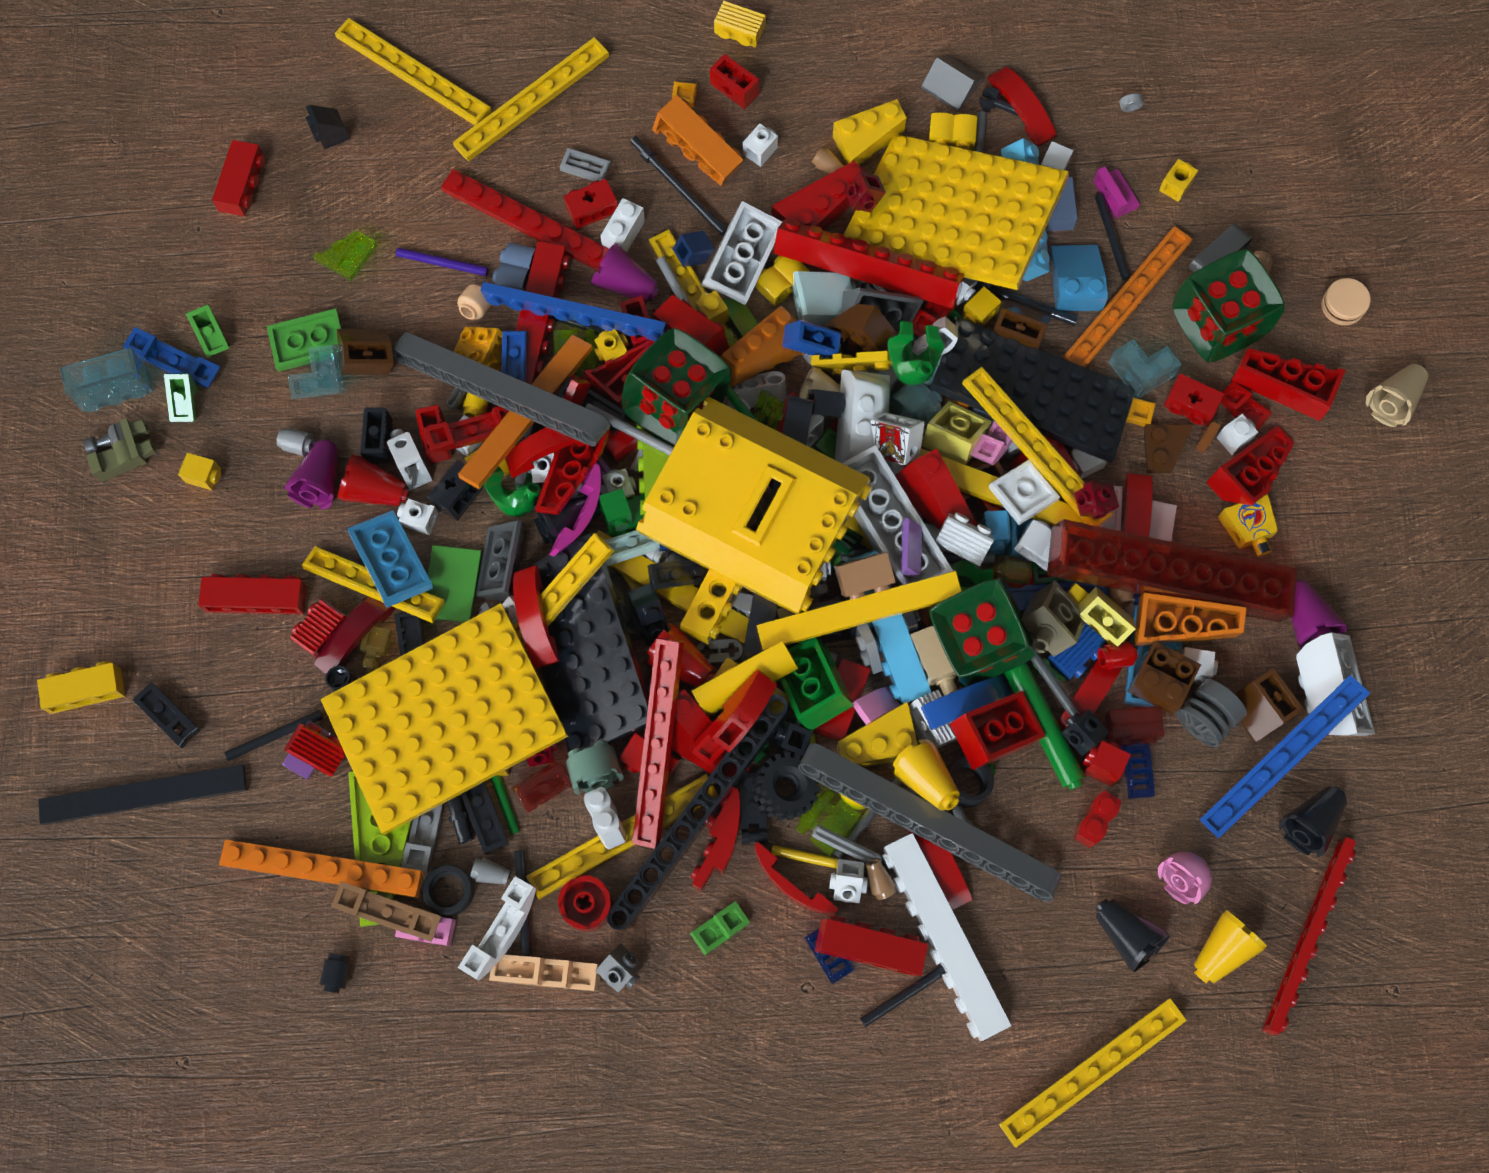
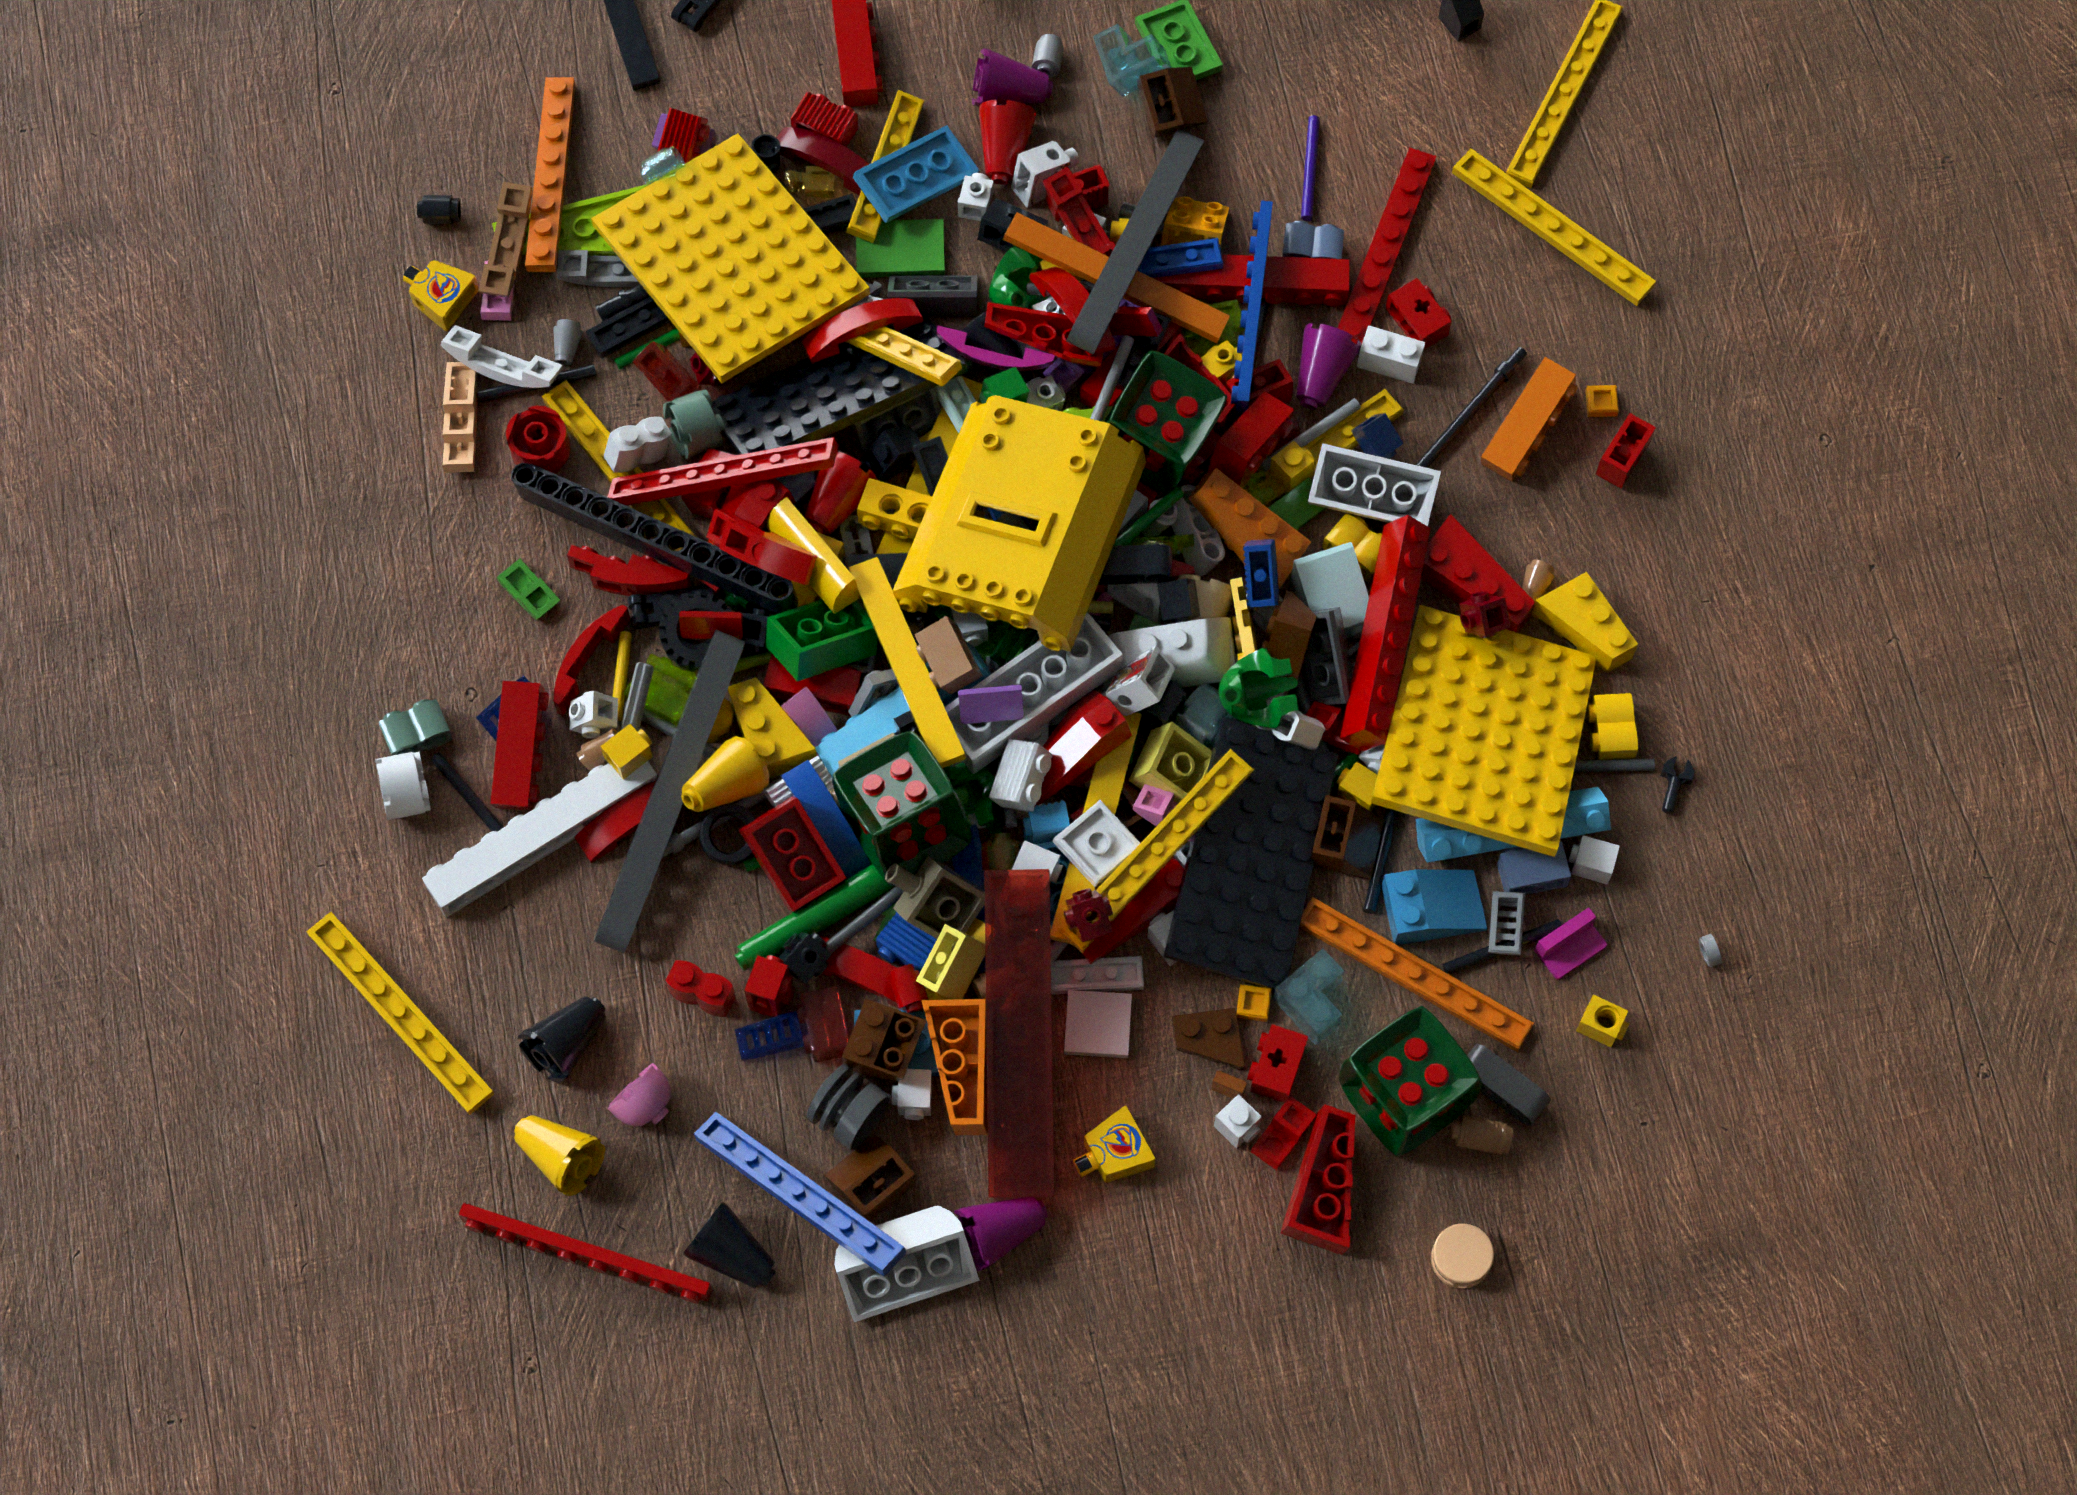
camera: 80 degrees right, 5 degrees down
black bar [224,710,323,761] -> none
clear neon green wing [312,230,378,281] -> none
black brick [360,407,393,464] -> none
black tyre [422,865,474,916] -> none
light nougat head [457,284,492,320] -> none
light grey tile [560,148,611,181] -> none
dark grey brick [595,943,643,993] -> none
yellow brick [714,0,766,47] -> none
white brick [743,123,778,167] -> none
slope [921,54,984,112] -> none
red slope [987,66,1057,147] -> none
red slope [1120,473,1152,573] -> none
red wedge [1206,426,1294,506] -> none
tan cone [1366,364,1428,427] -> none
none -> white brick [375,752,431,820]
none -> sand green brick [378,699,452,756]
none -> yellow torso [403,260,479,332]
none -> yellow brick [600,724,653,780]
none -> clear light blue brick [640,146,685,185]
none -> red slope [679,611,744,639]
none -> light grey slope [1488,891,1526,956]

